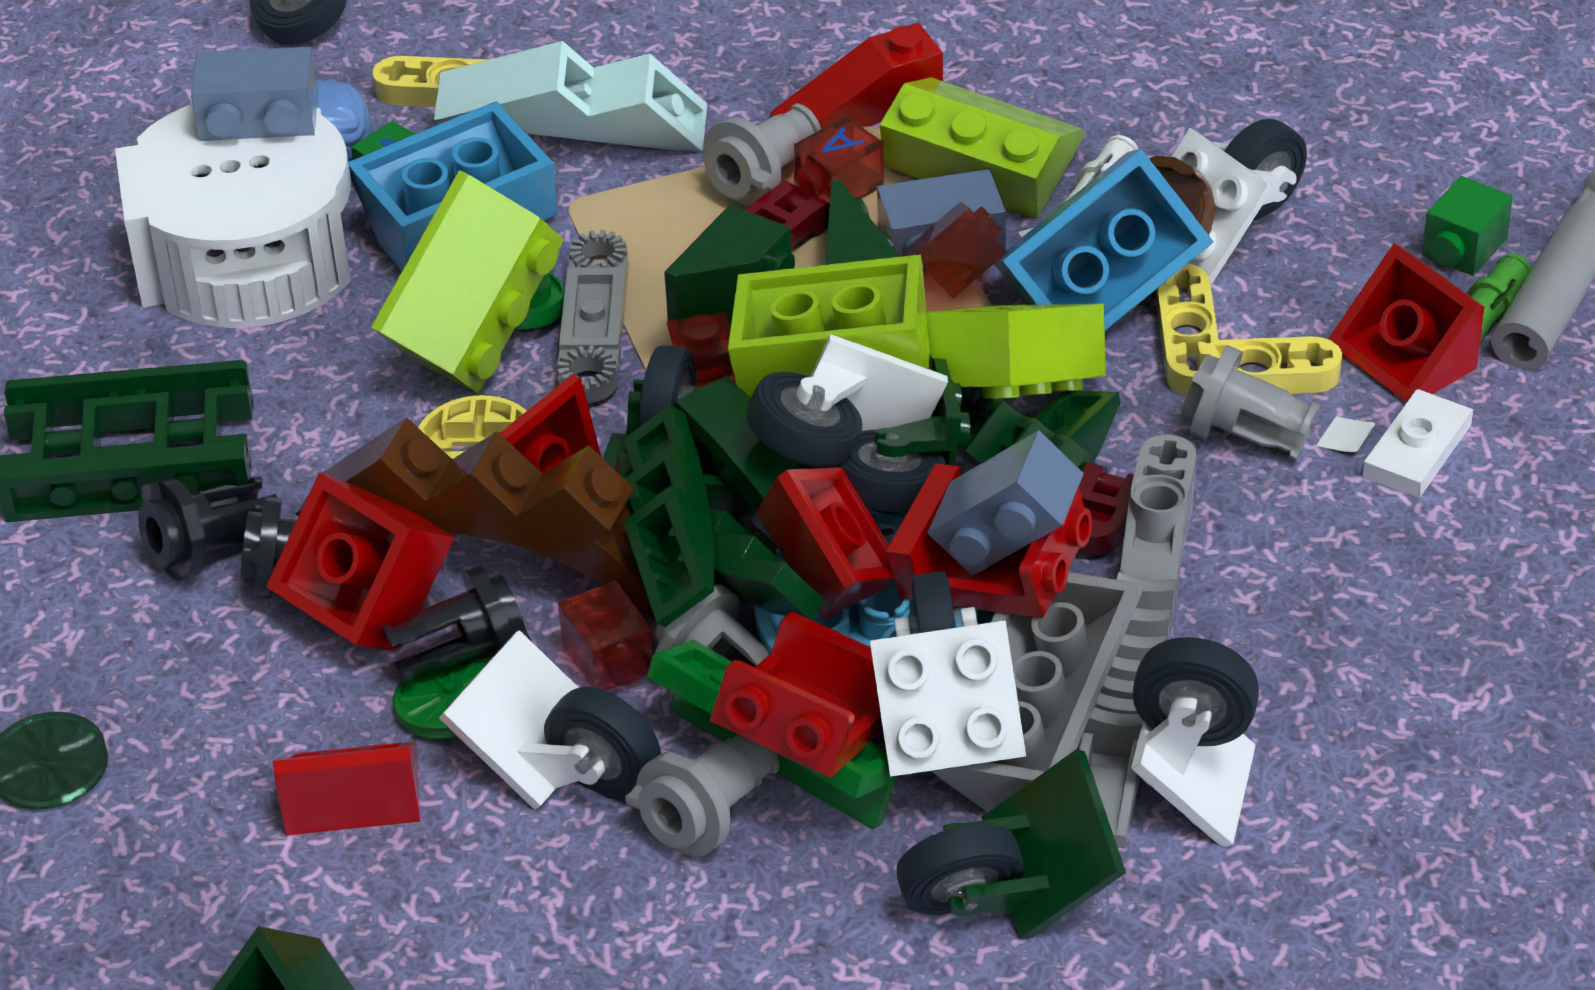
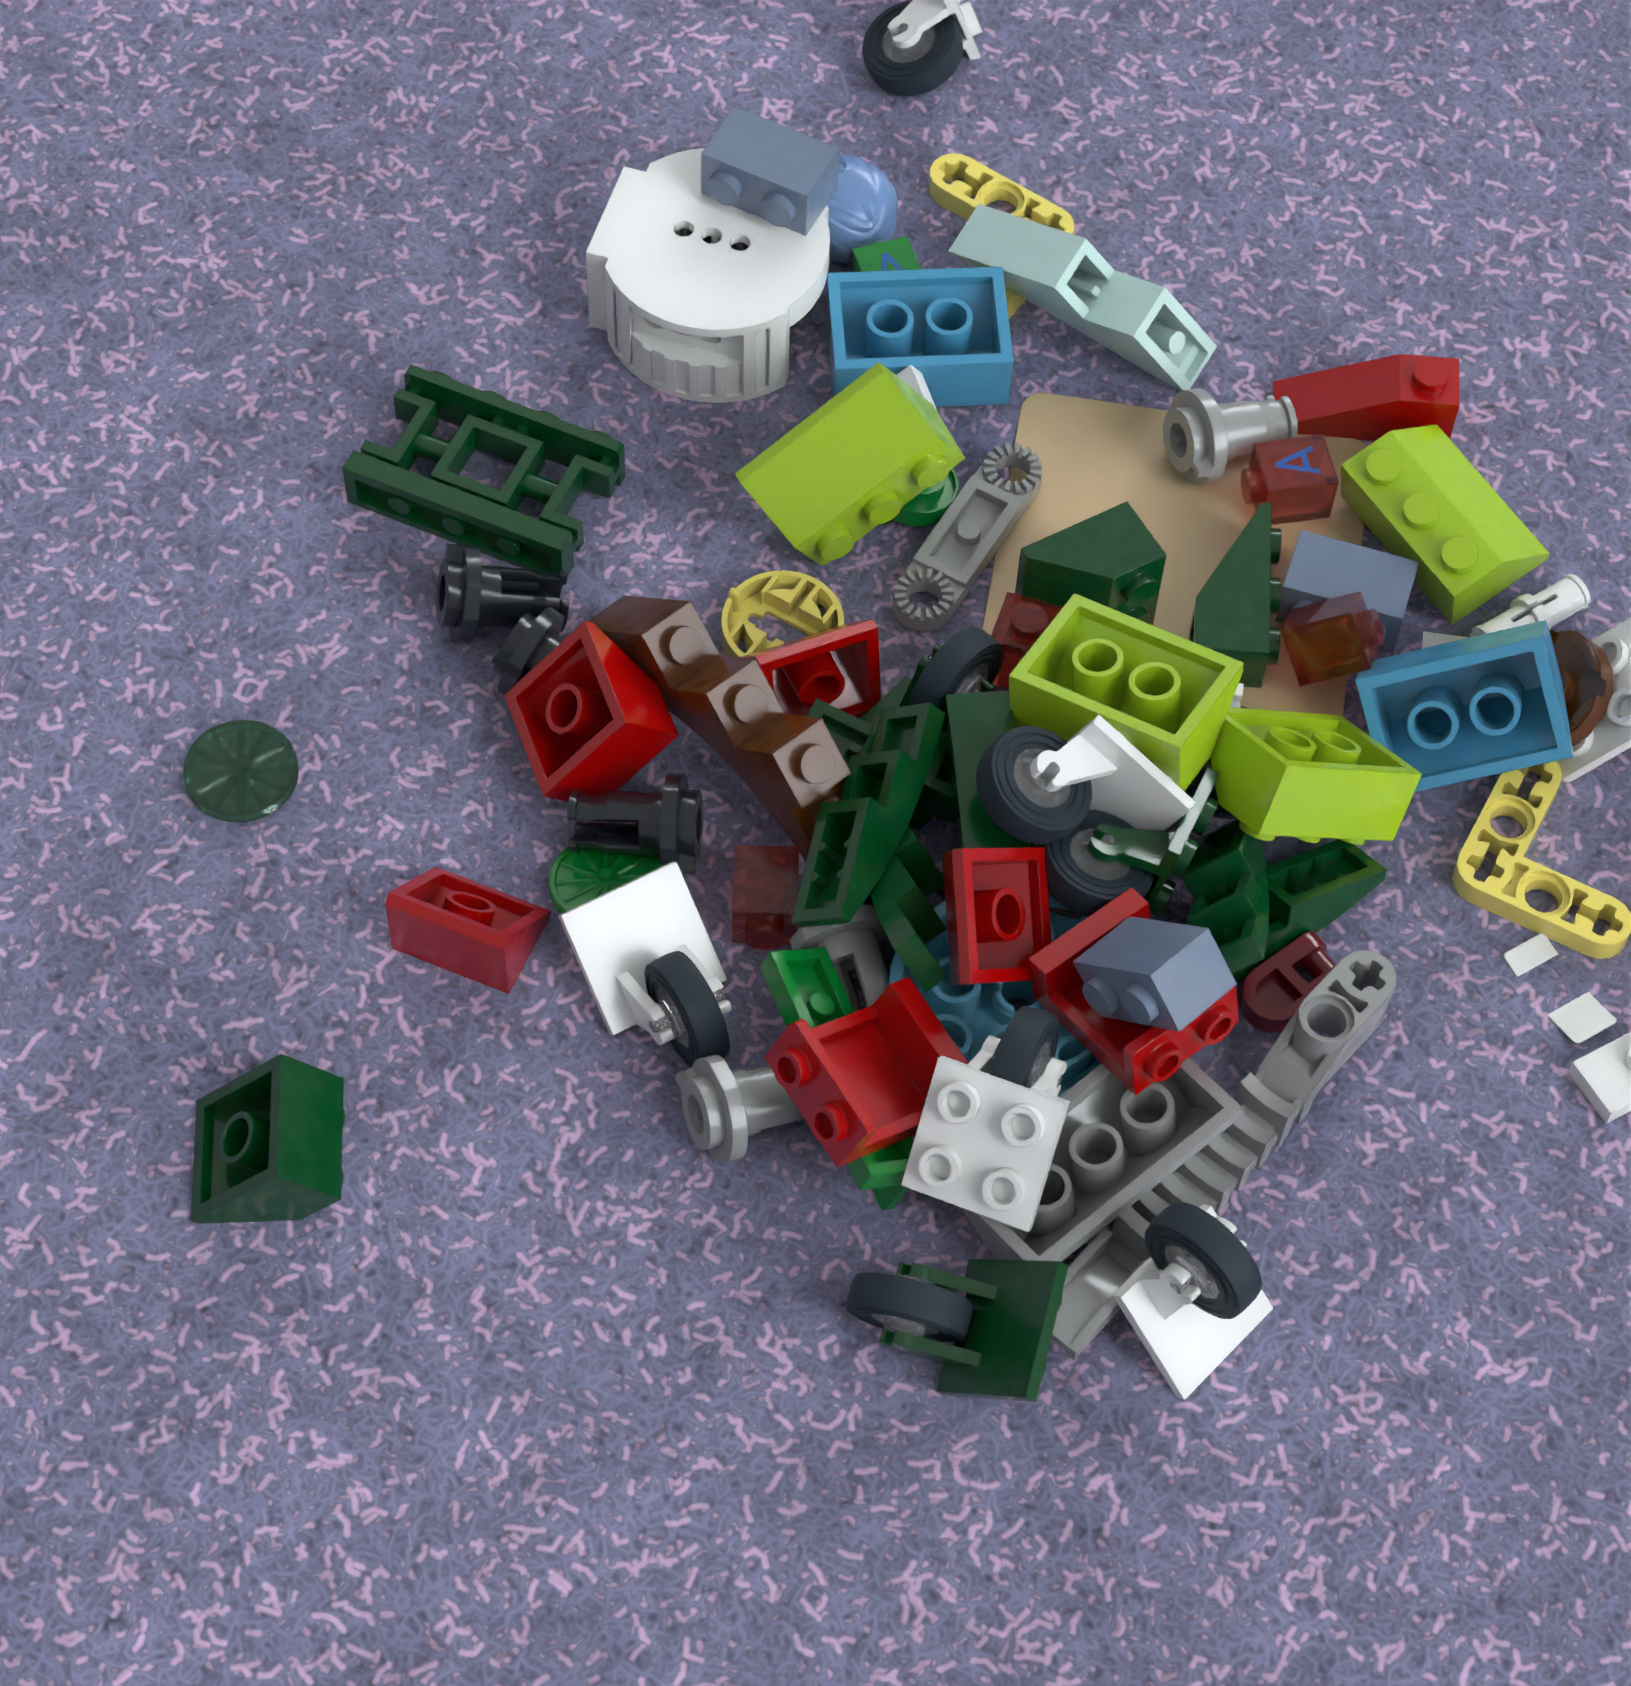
camera: 25 degrees right, 15 degrees up
dark red plate [744,181,830,248] -> none
light grey piece [1181,345,1321,461] -> none

